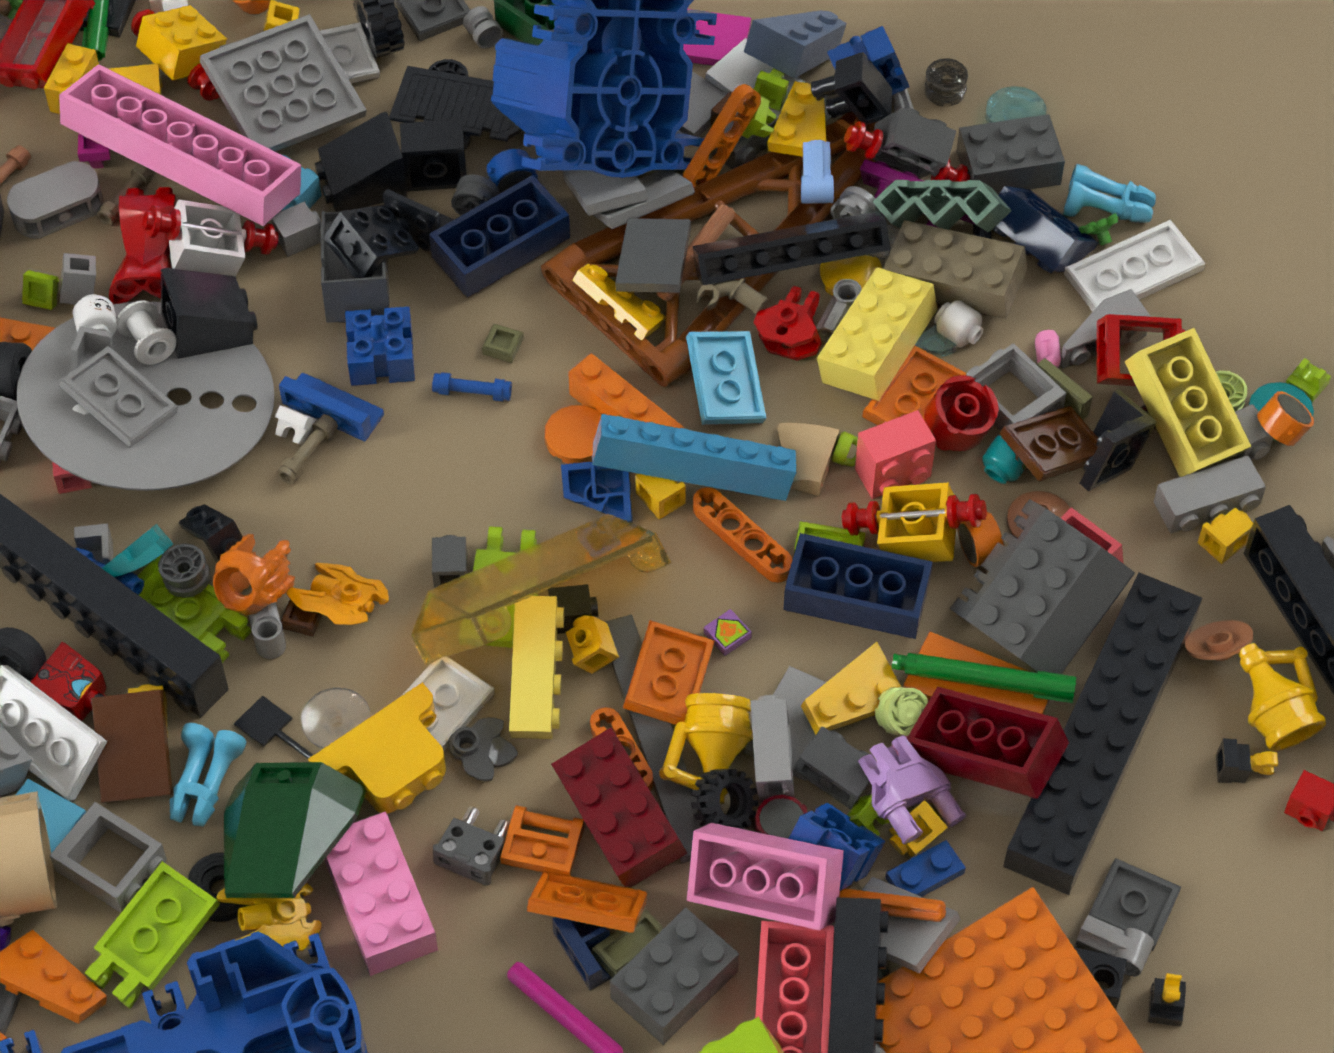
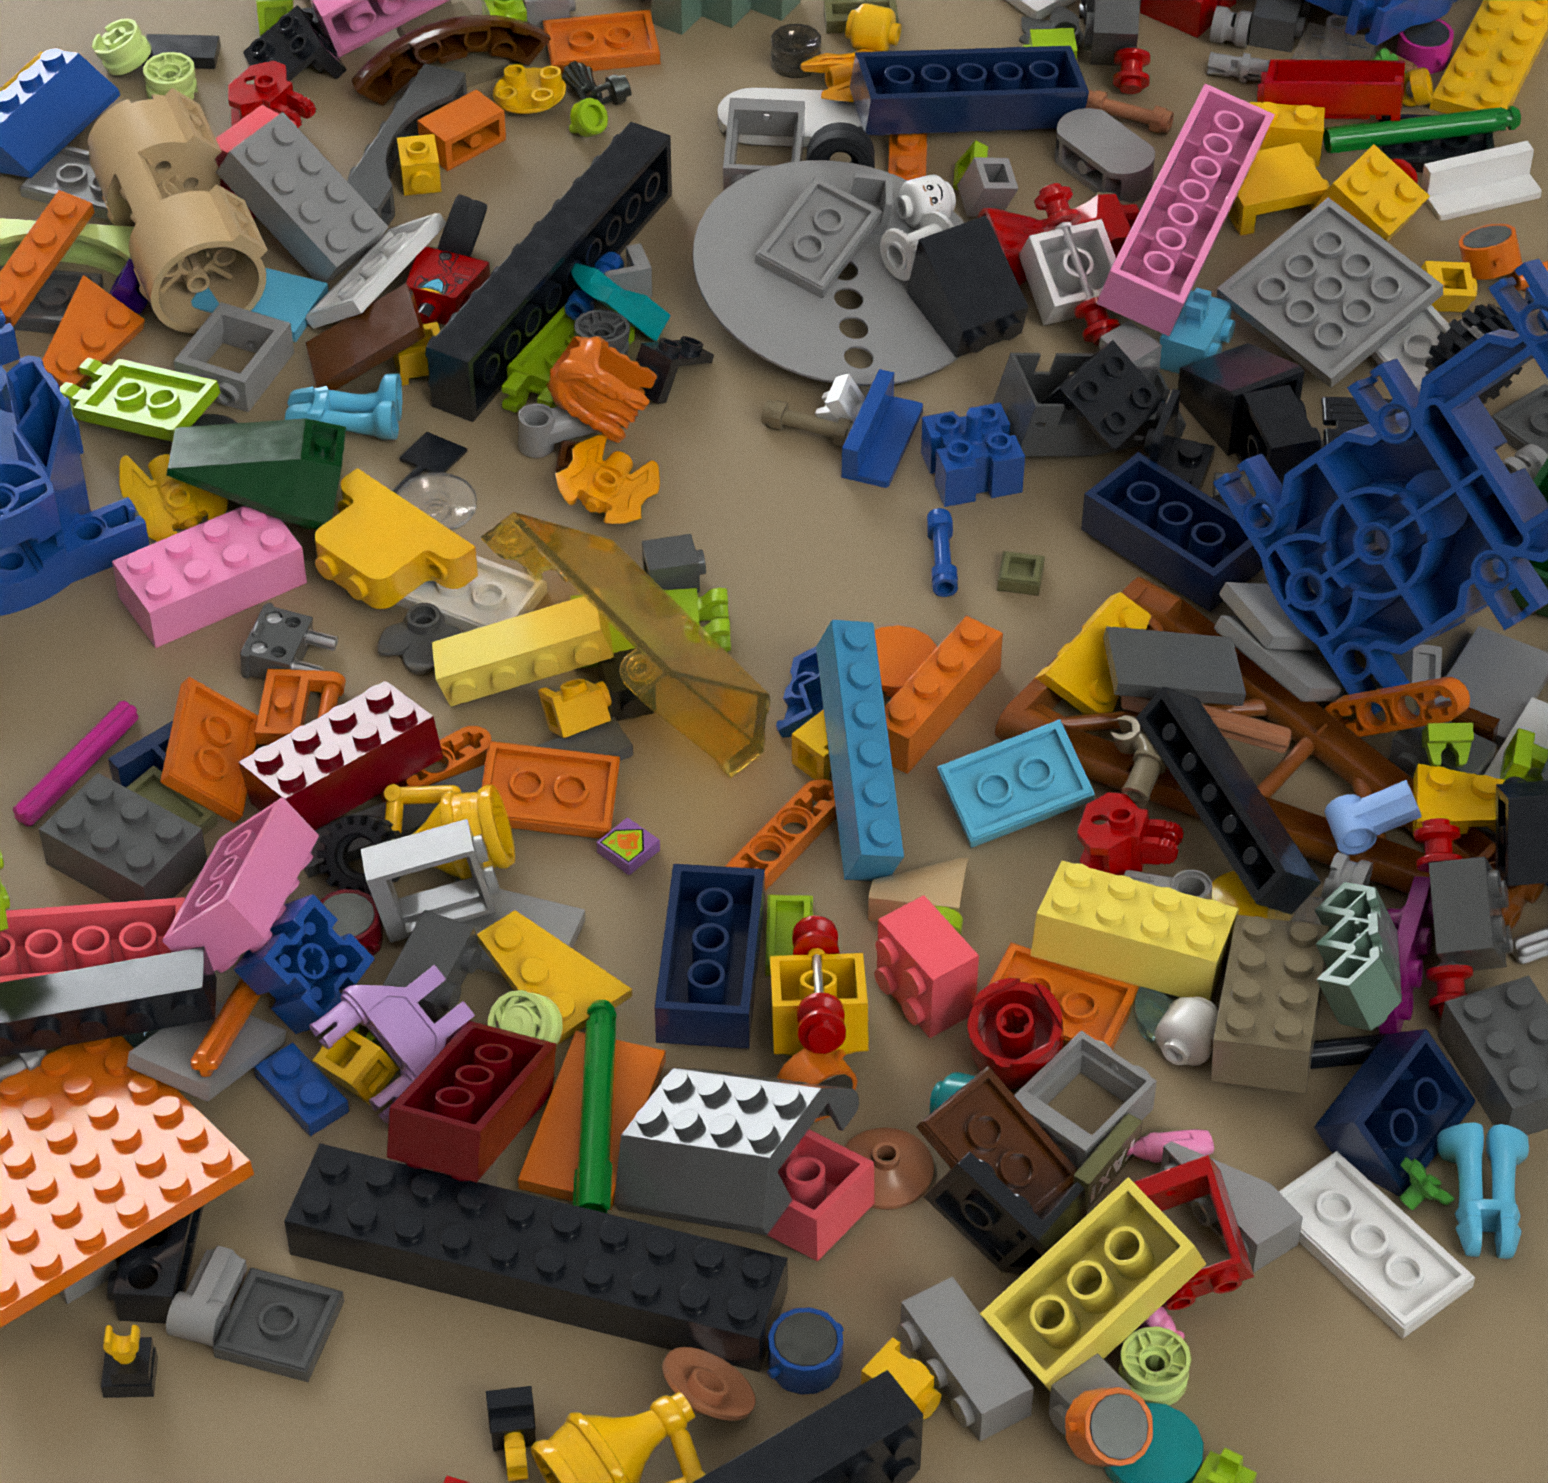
camera: 80 degrees right, 10 degrees down
none -> piece [767,1307,844,1395]

